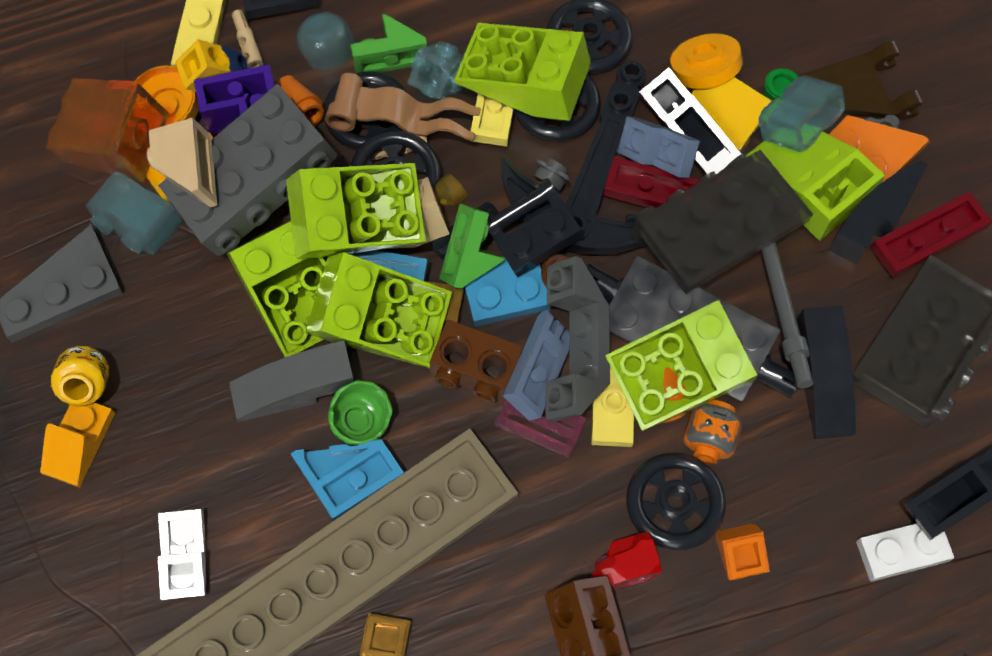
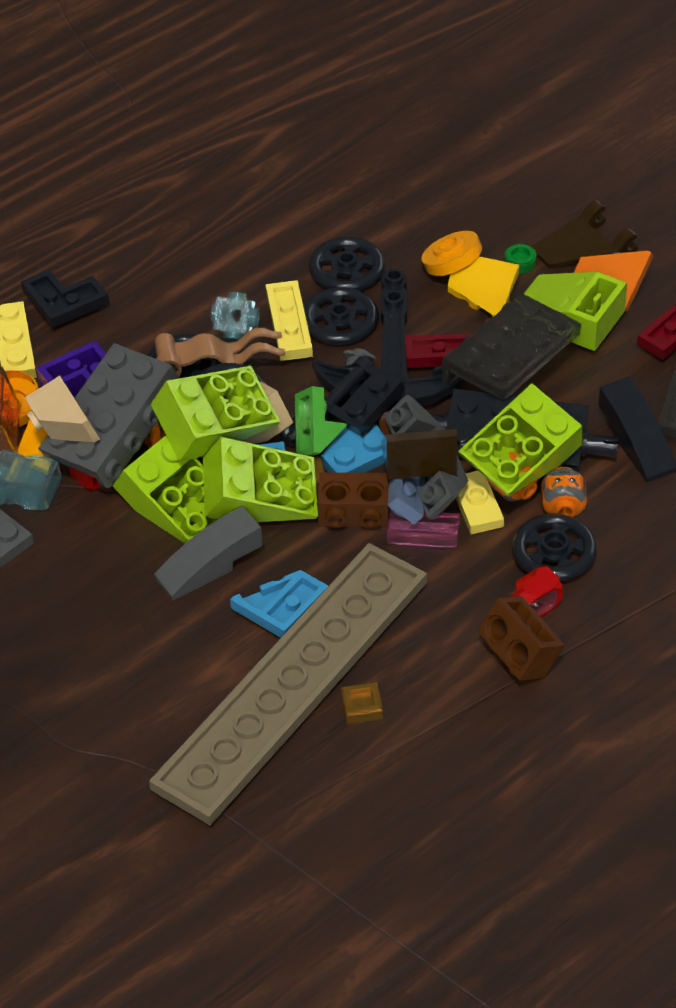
camera: 15 degrees left, 20 degrees down
light orange slope [40,403,115,488] -> none
yellow head [51,346,109,406] -> none
white slope [158,509,206,600] -> none
yellow leg [175,39,248,91] -> none
tan pin [232,10,263,69] -> none
clear light blue hair [296,11,355,70] -> none
bright green hair [327,380,392,446] -> none
bright green slope [351,14,428,73] -> none
clear yellow hinge [435,172,468,206] -> none
lime slope [454,23,591,121] -> none
sand blue slope [617,116,700,178] -> none
slope [639,67,741,178] -> none
orange slope [715,524,770,581] -> none
dark grey bar [745,181,813,389] -> none
clear light blue brick [758,75,845,152] -> none
black slope [829,161,928,264] -> none
none -> dark brown slope [381,429,457,480]

